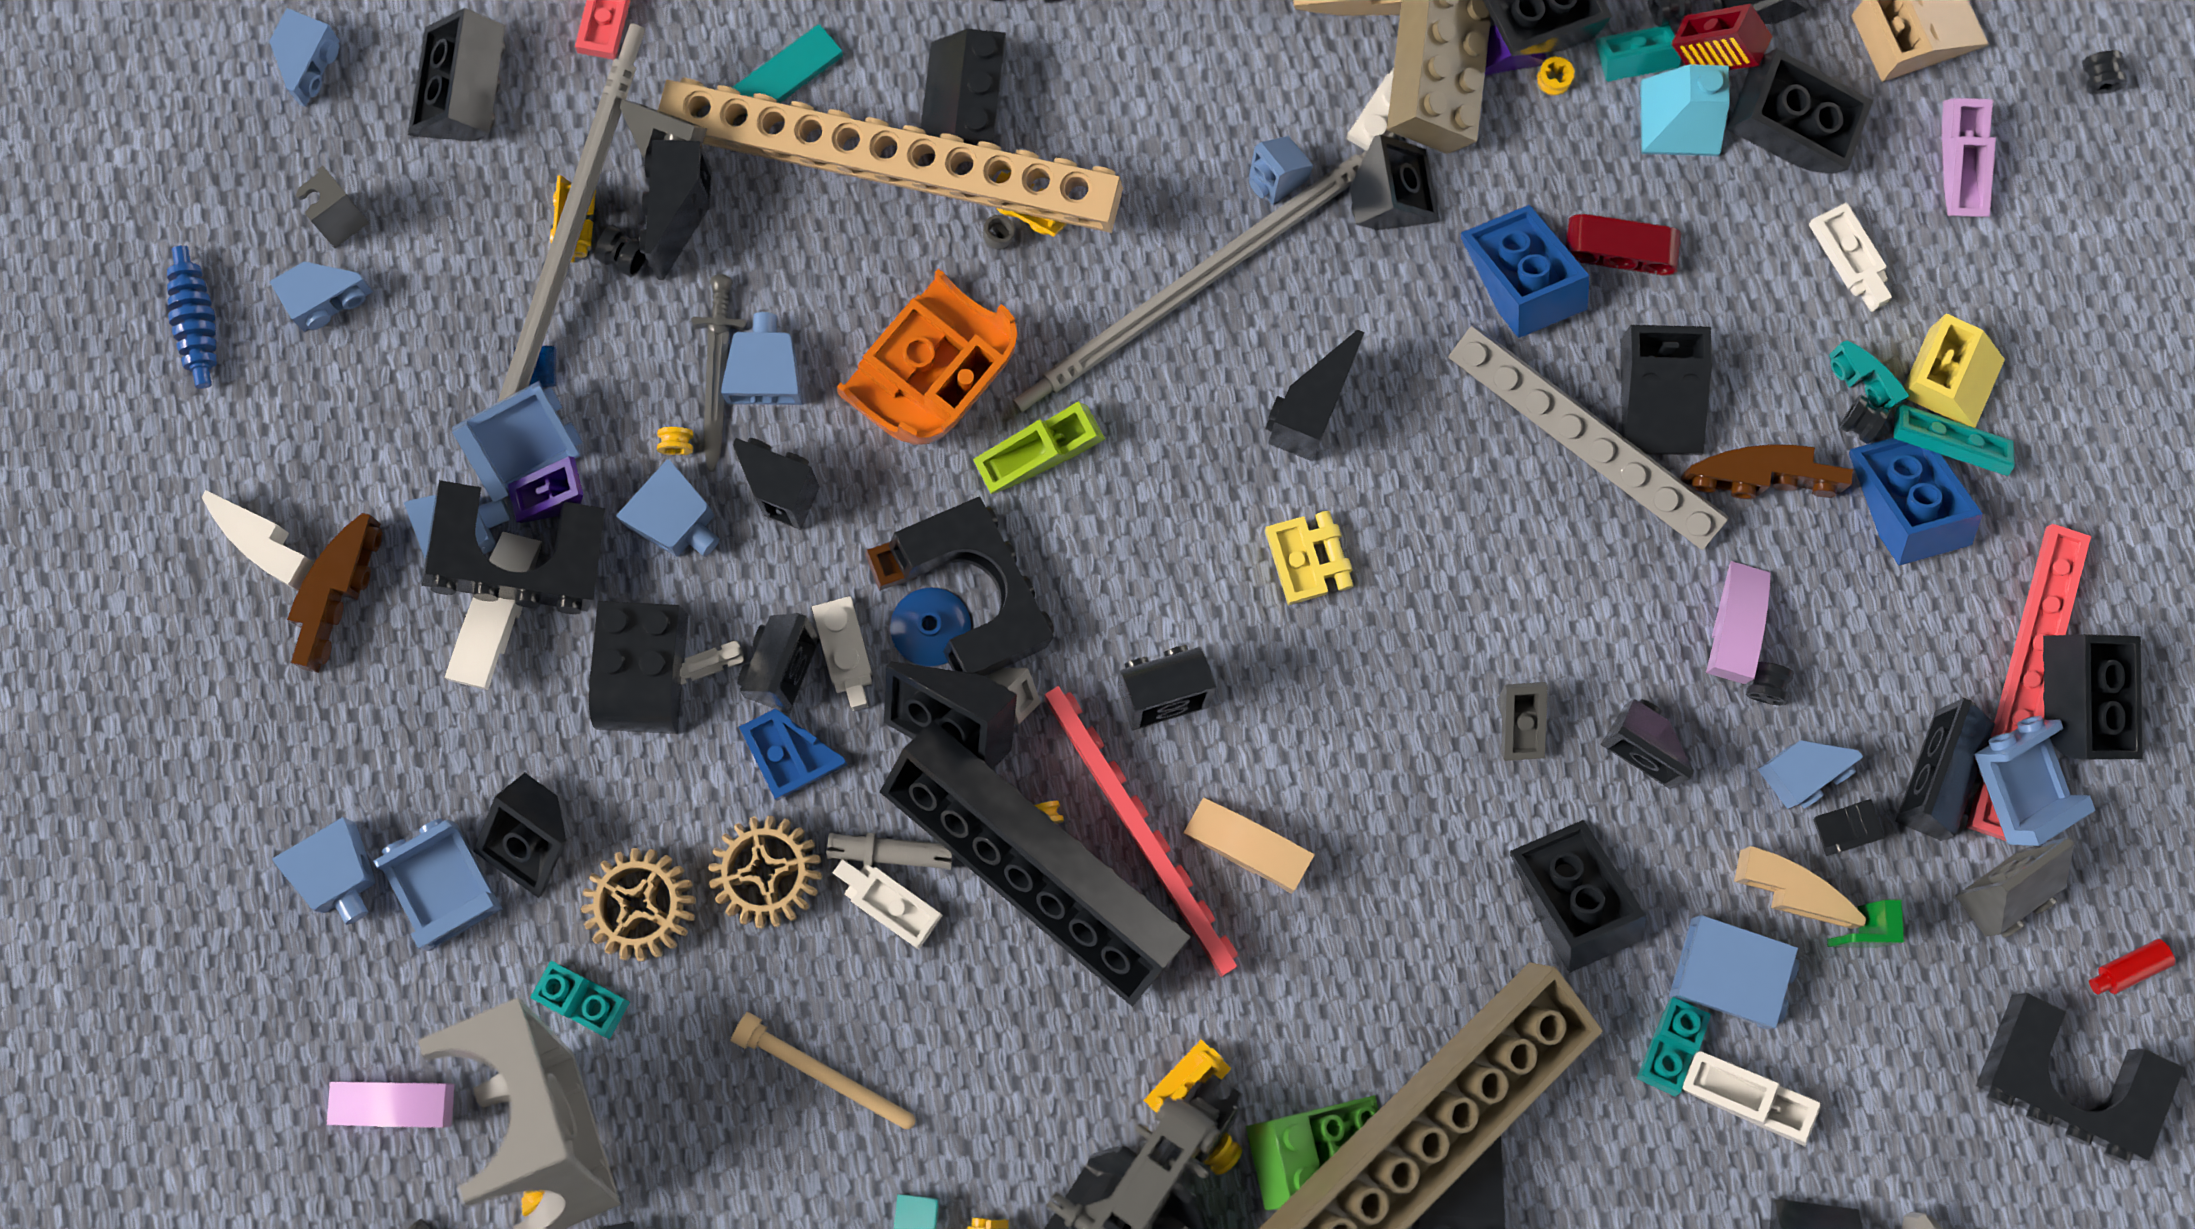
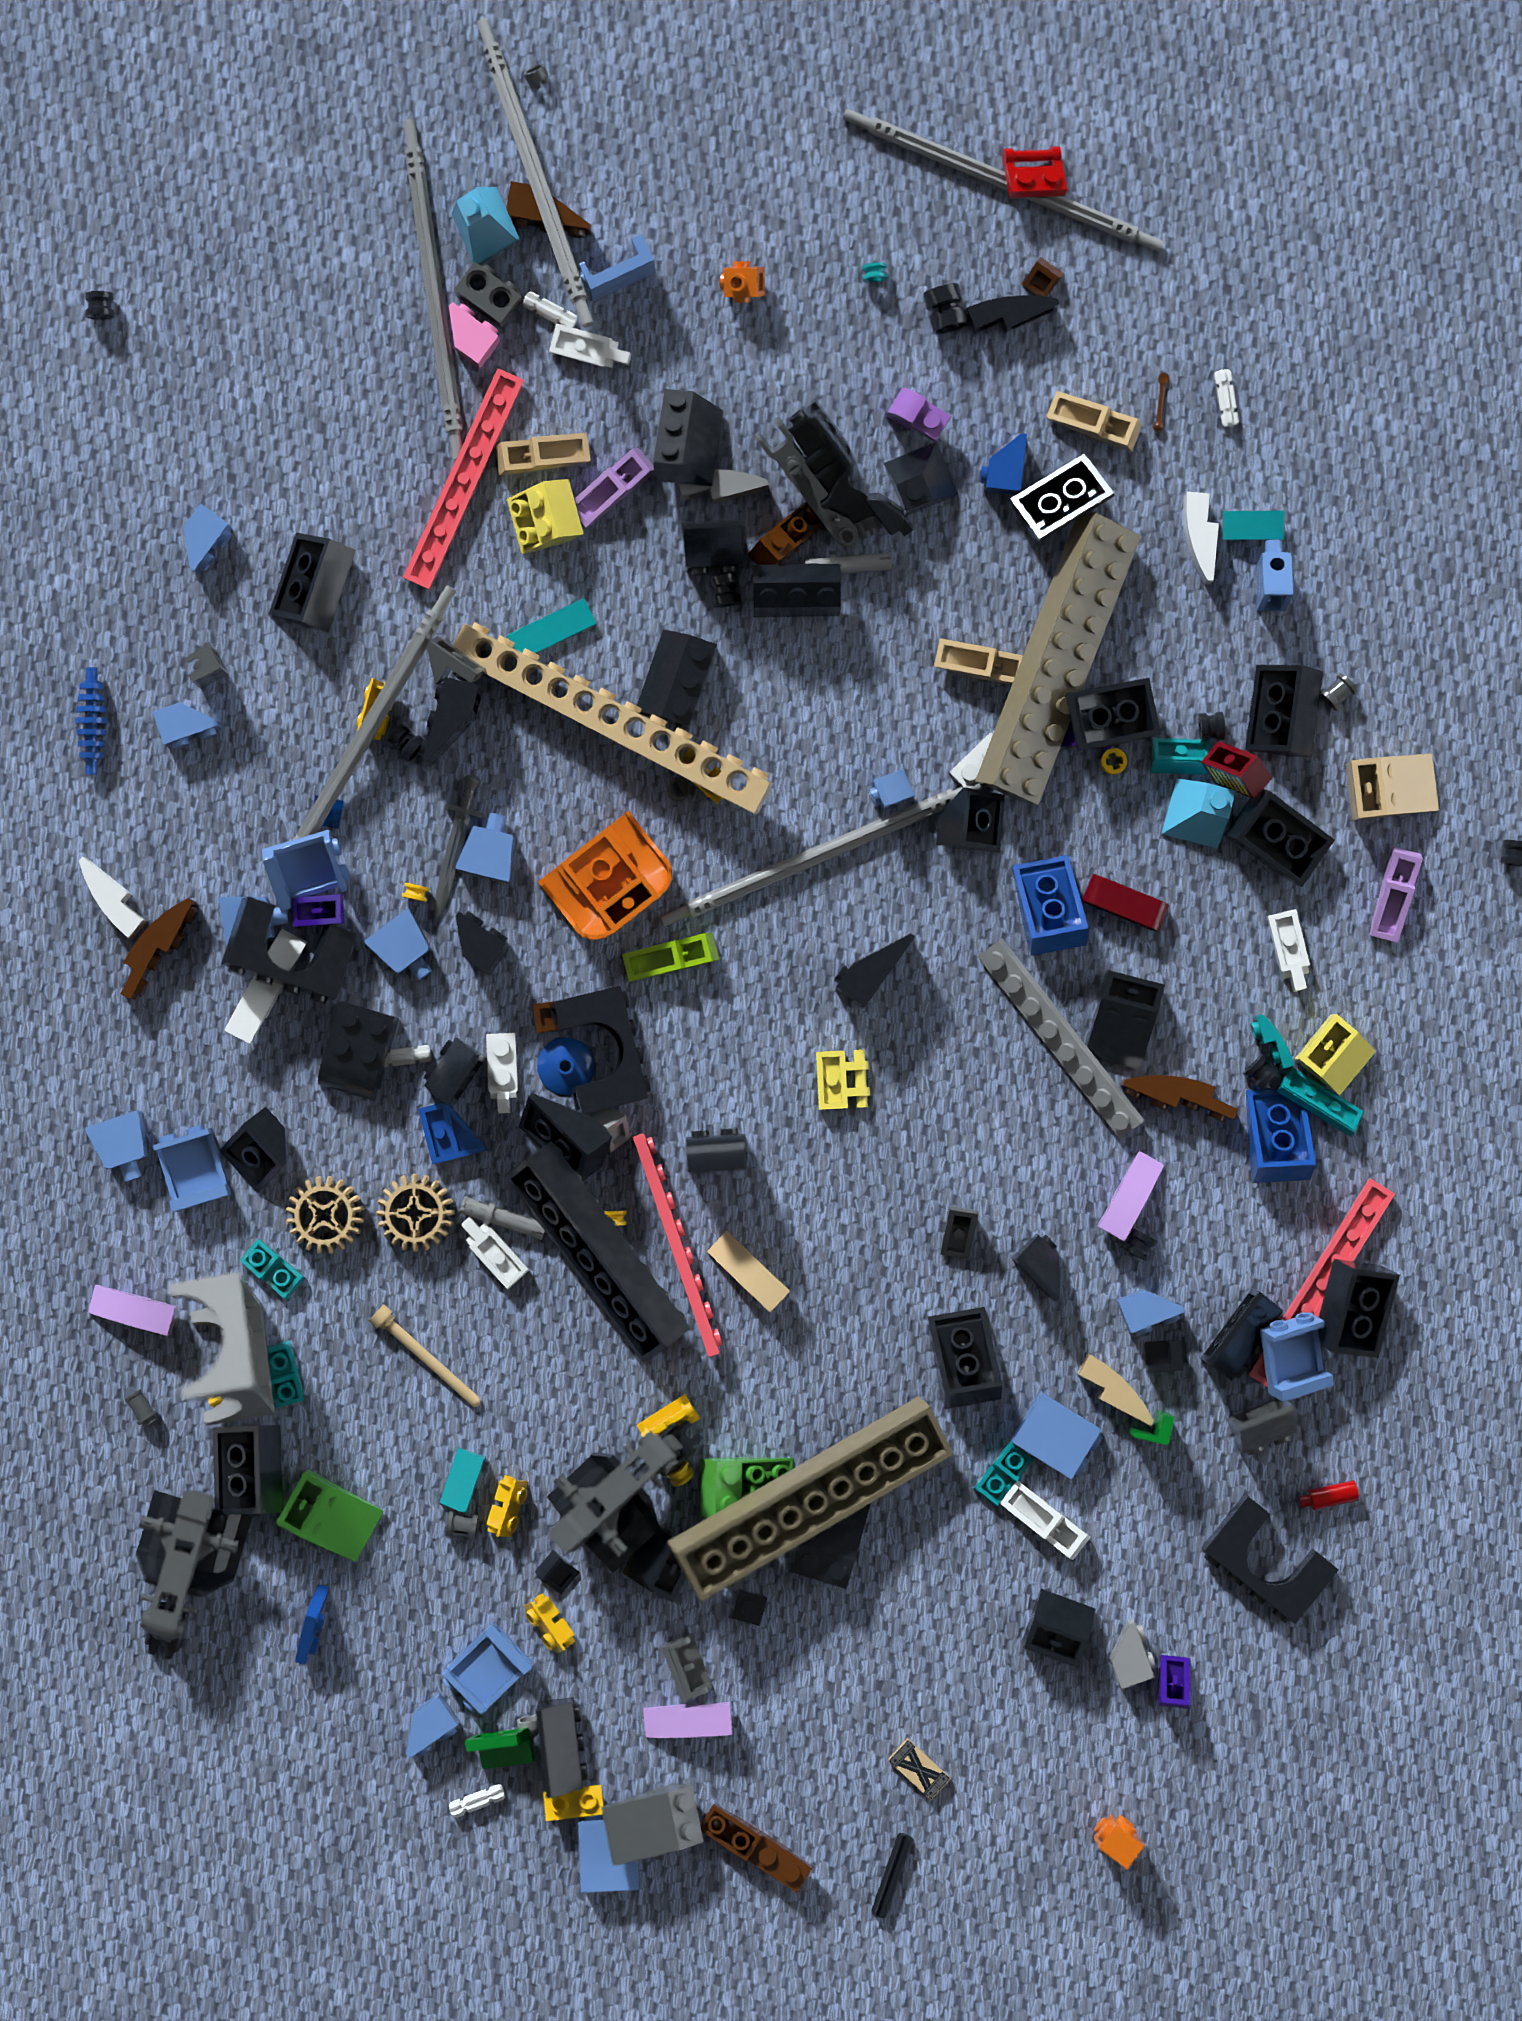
camera: 10 degrees right, 10 degrees up
none -> teal slope [266,1340,305,1408]

